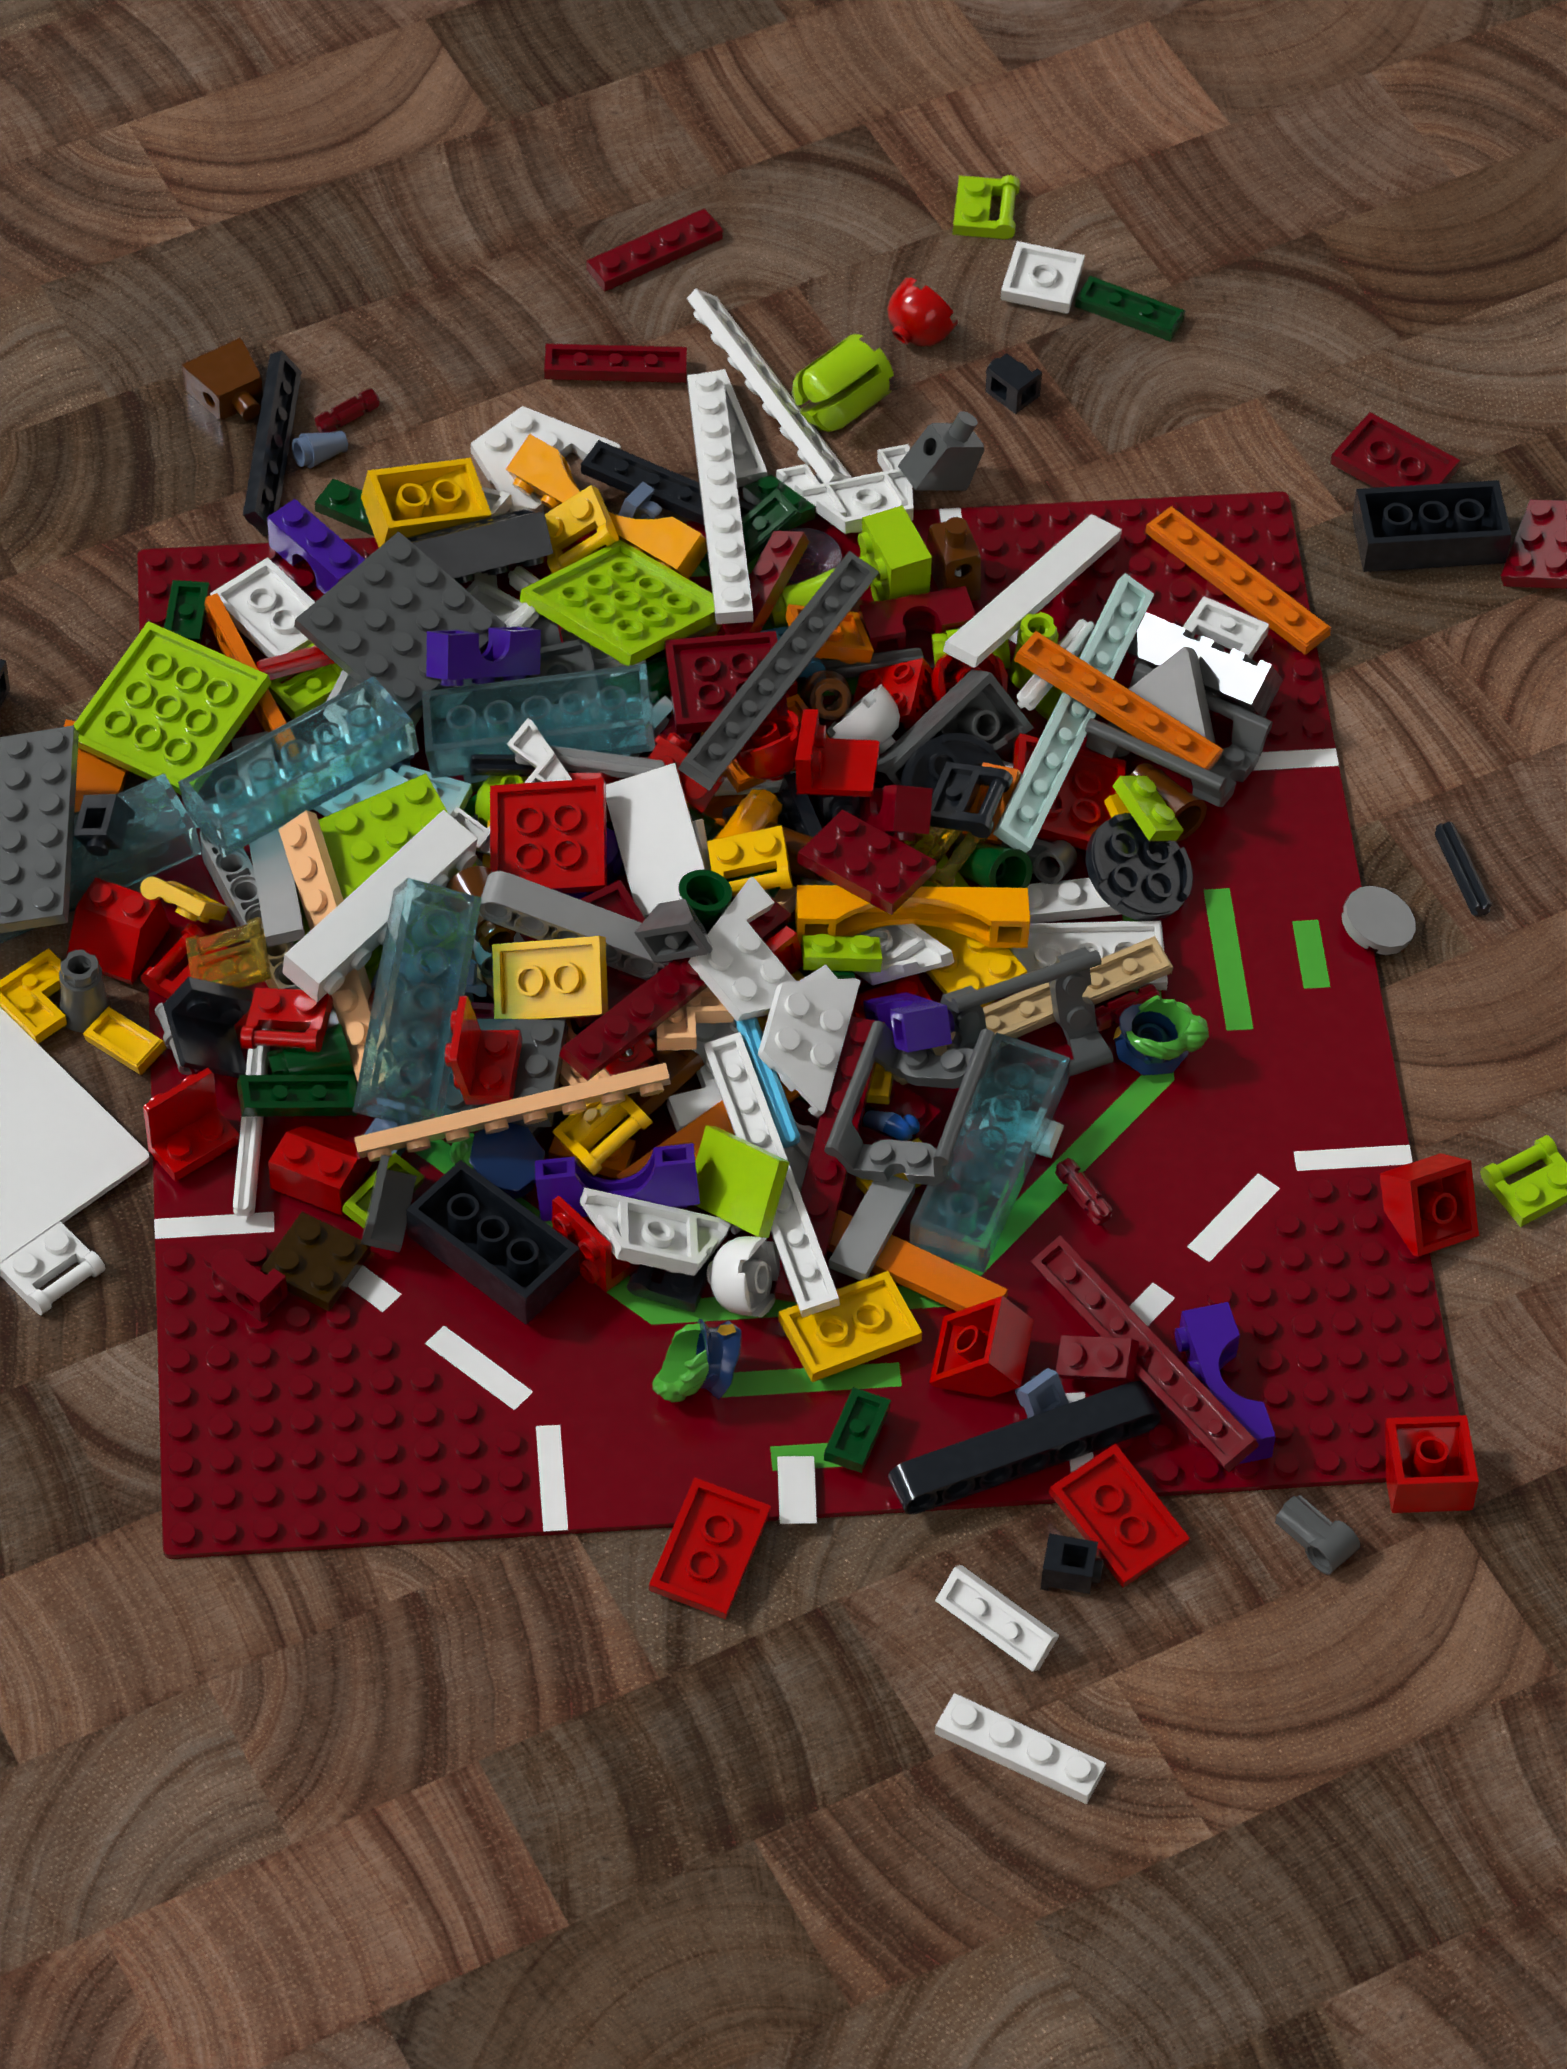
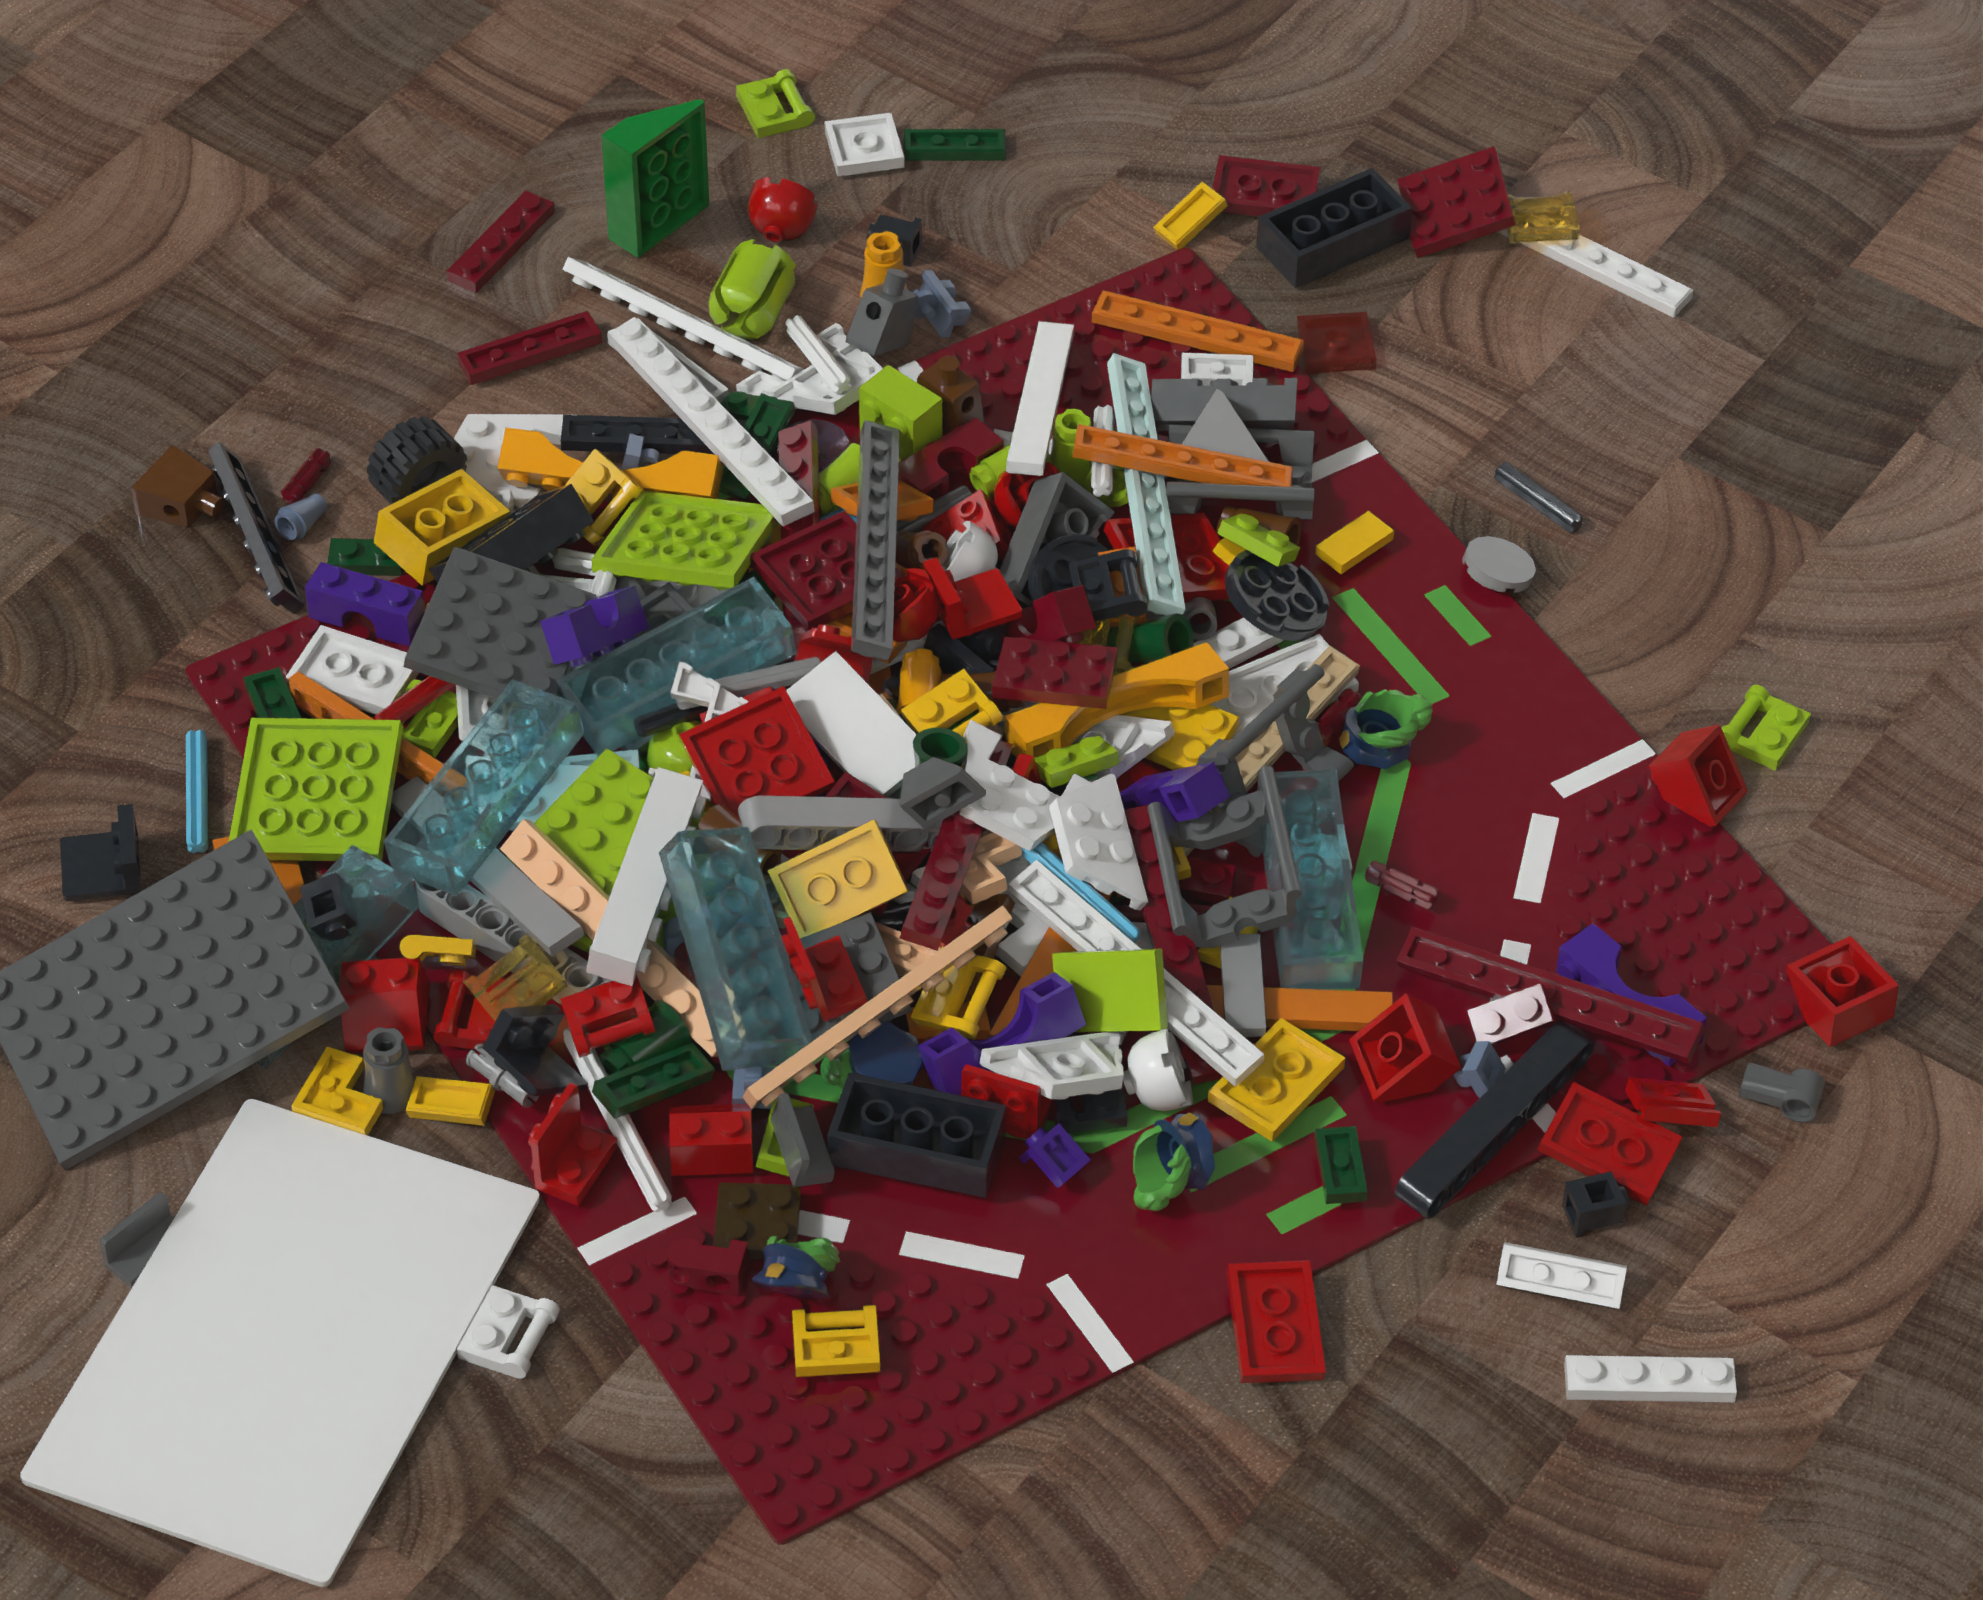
camera: 25 degrees left, 5 degrees down
white sticker [777,1456,817,1524] -> none
blue arm [863,1110,920,1141] -> none
none -> medium azure axle [186,730,208,854]
none -> black tyre [367,416,467,504]
none -> green slope [601,99,710,258]
none -> dark blue piece [752,1236,840,1299]
none -> white axle [785,315,851,395]
none -> yellow plate [792,1305,880,1377]
none -> light orange plant [860,231,908,298]
none -> sand blue hips [913,270,971,337]
none -> dark purple bracket [1019,1123,1091,1188]
none -> yellow tile [1153,182,1228,250]
none -> clear red tile [1296,312,1377,374]
none -> yellow tile [1315,511,1394,574]
none -> red plate [1625,1077,1721,1127]

